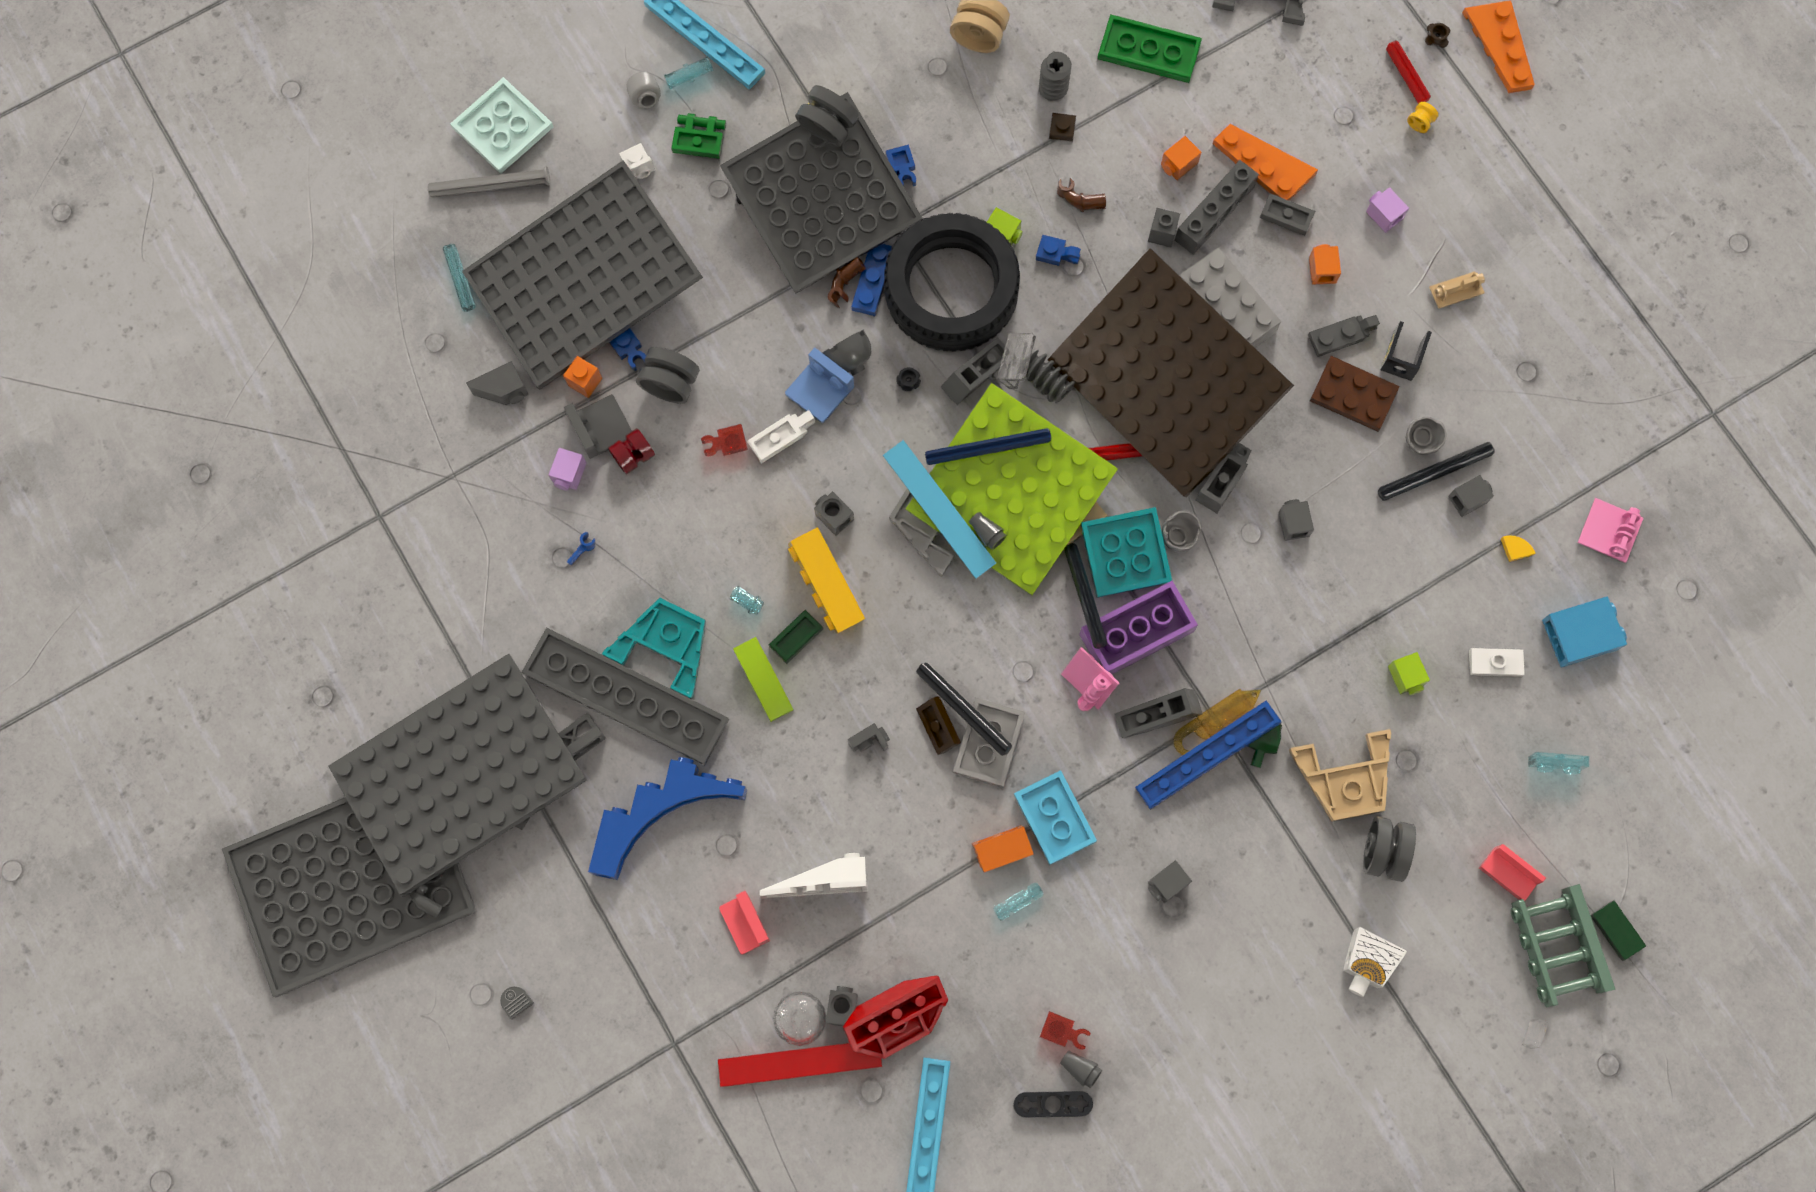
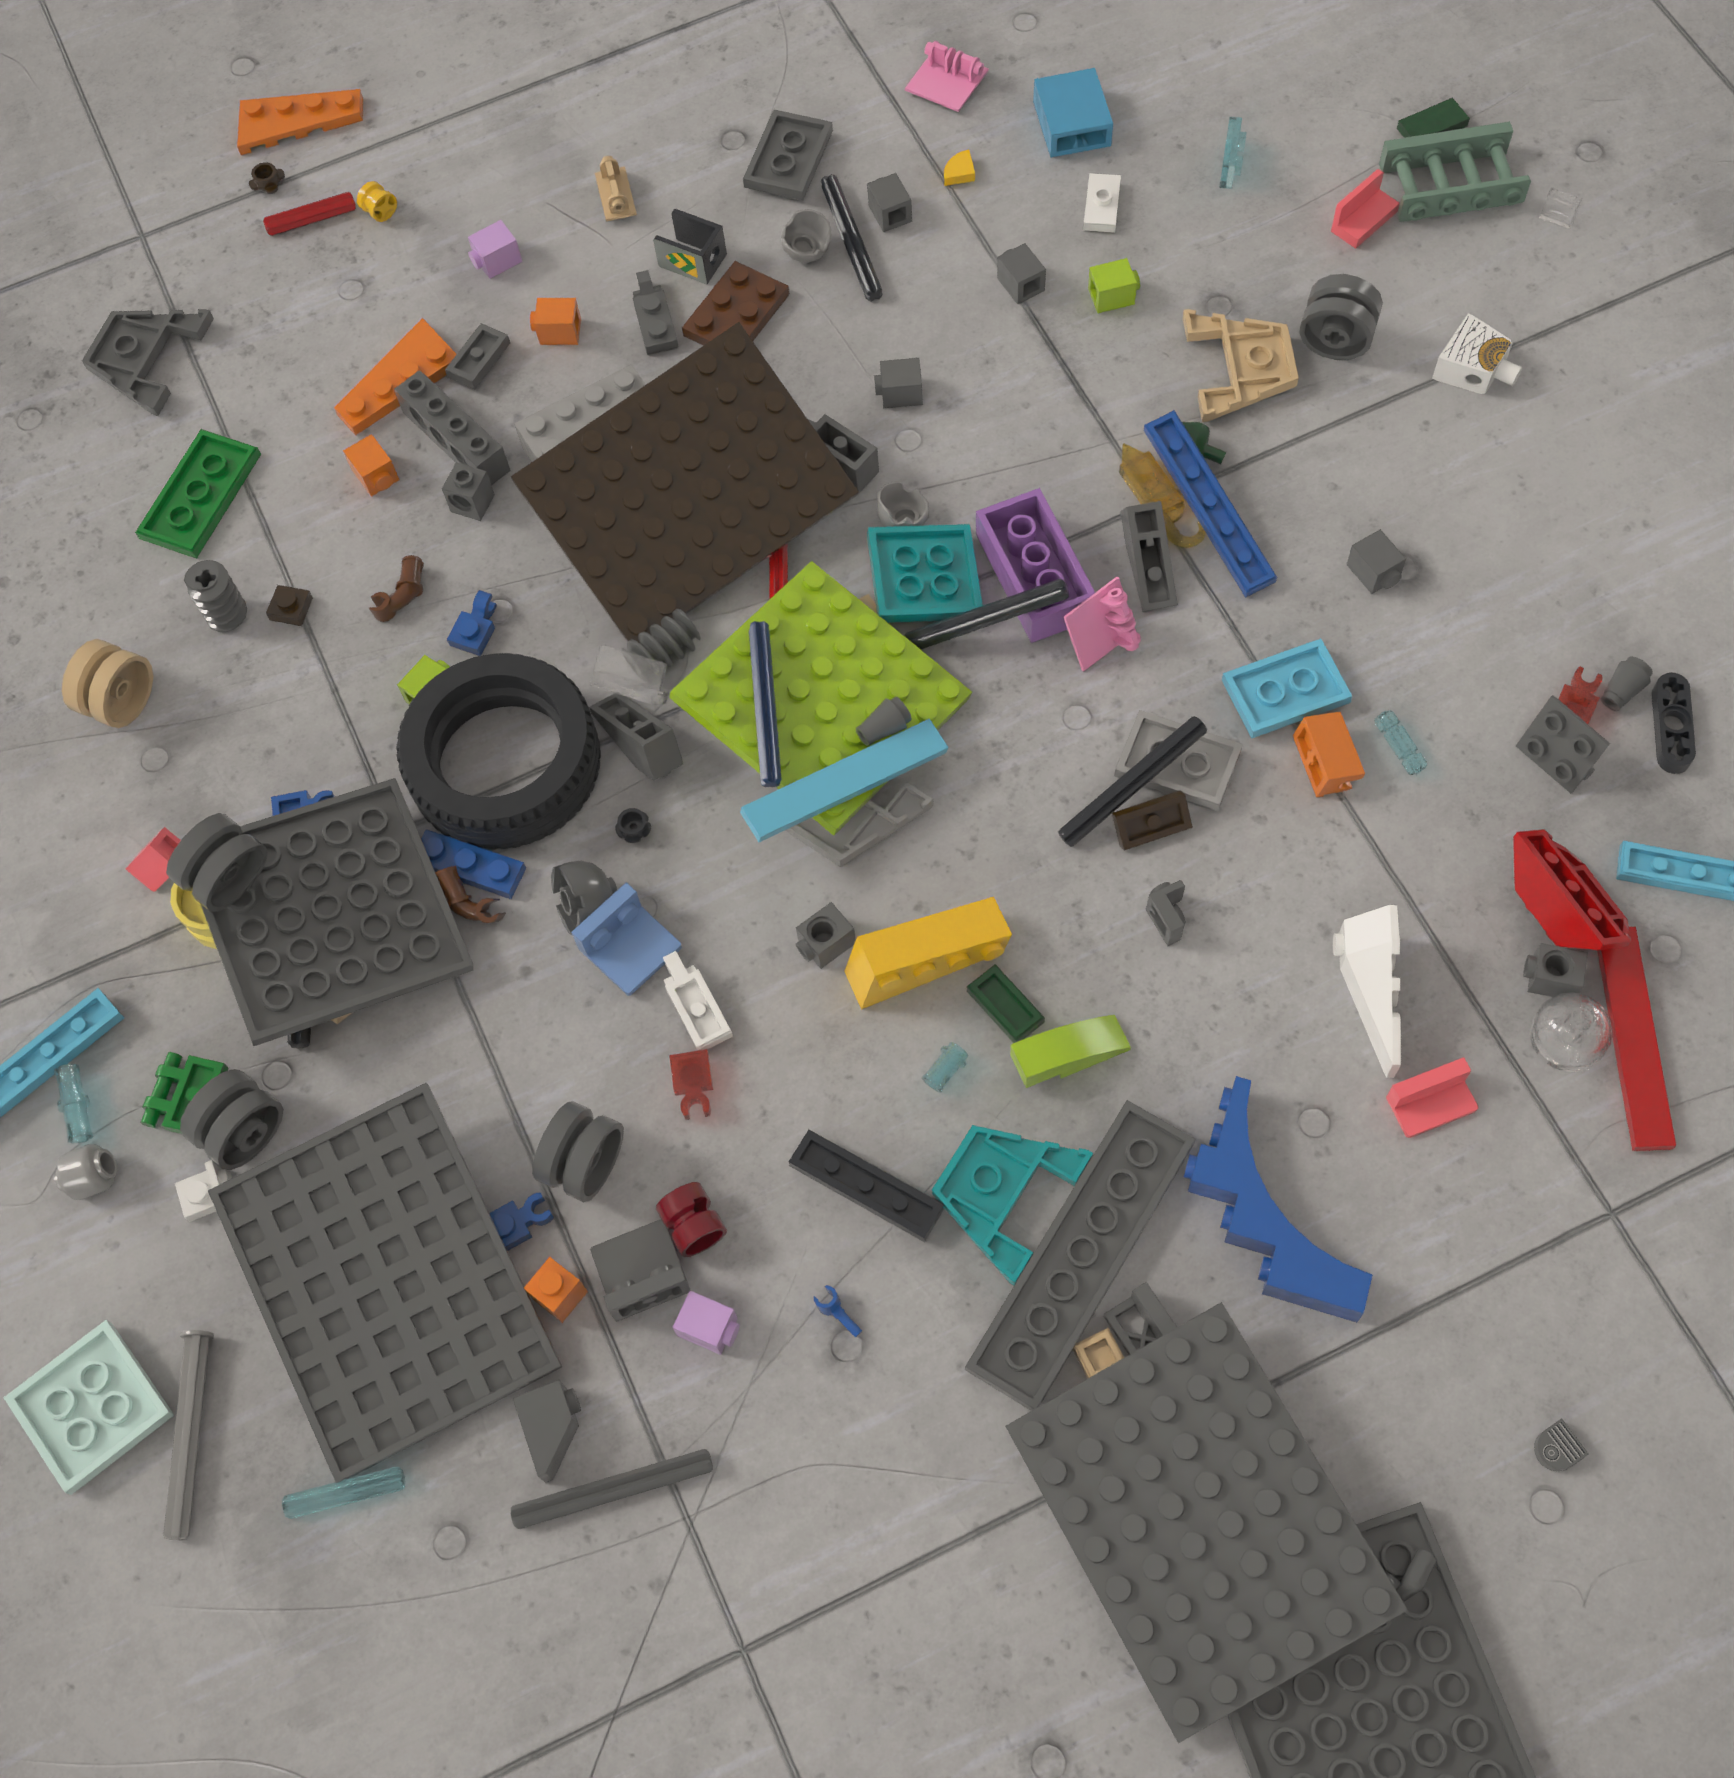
camera: 80 degrees left, 10 degrees down
none -> coral panel [126,827,181,892]
none -> dark grey wheel [180,1069,284,1170]
none -> dark grey axle [511,1449,713,1529]
none -> dark grey plate [743,109,833,201]
none -> black plate [788,1129,944,1242]
none -> dark grey brick [997,243,1046,304]
none -> tan tile [1073,1328,1124,1379]
none -> dark grey hinge [1516,695,1610,794]

